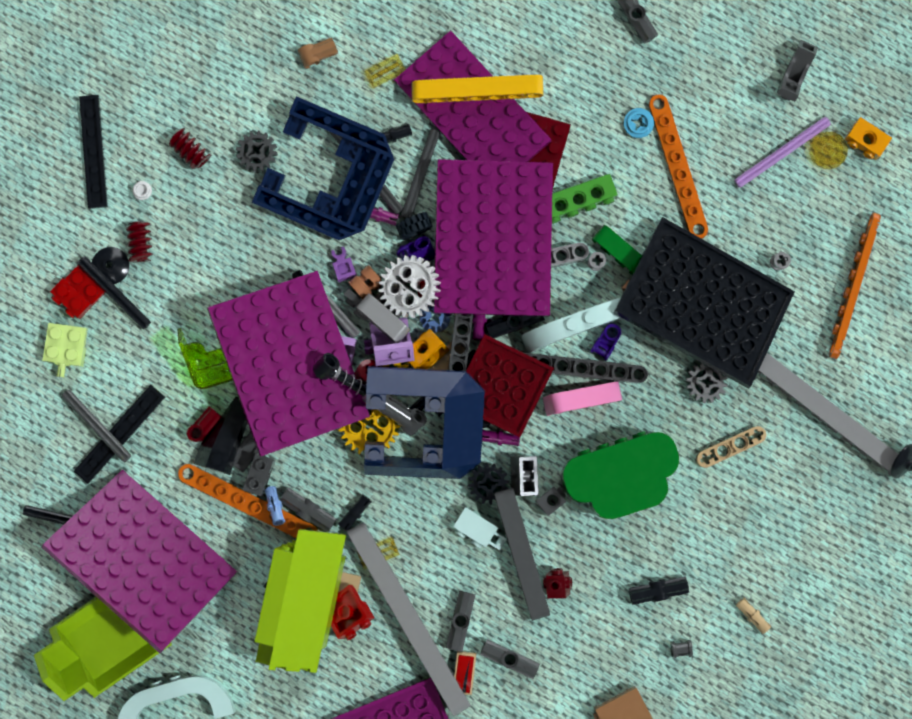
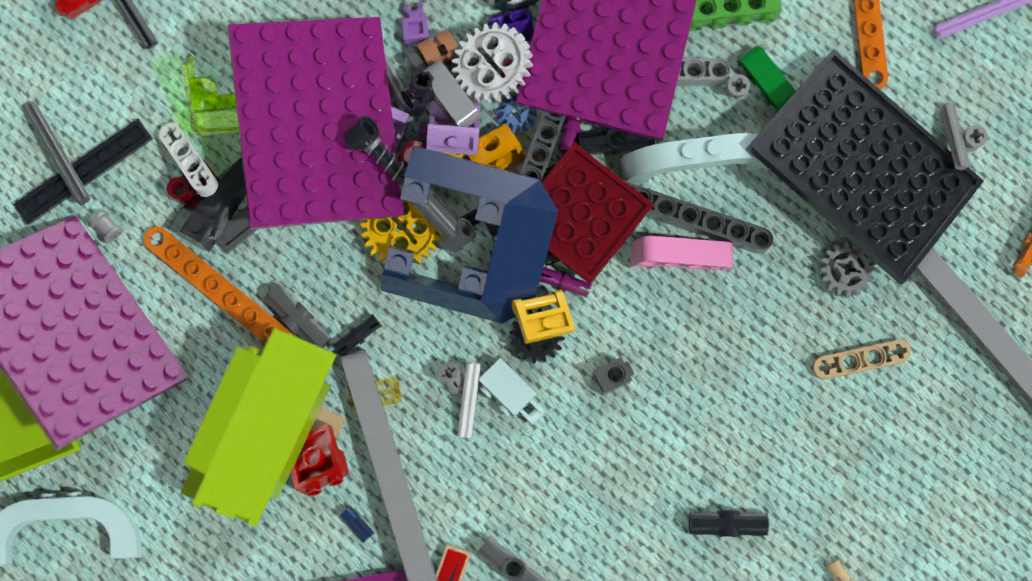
camera: 15 degrees right, 5 degrees down
yellowish green plate [42,323,88,378] -> none
dark grey brick [243,453,276,496] -> none
light blue pin [264,486,285,526] -> none
dark grey piece [446,591,476,652] -> none
dark grey beam [494,488,550,621] -> none
dark grey brick [510,455,538,496] -> none
dark red brick [543,568,573,599] -> none
green brick [561,431,679,519] -> none
dark purple piece [590,324,621,361] -> none
none -> light grey bush [89,210,123,244]
none -> white beam [159,122,218,197]
none -> dark blue piece [339,506,374,543]
none -> black piece [401,69,435,118]
none -> light grey bush [437,362,465,395]
none -> white axle [458,362,480,438]
none -> yellow plate [512,289,575,344]
none -> light grey axle [940,102,970,171]

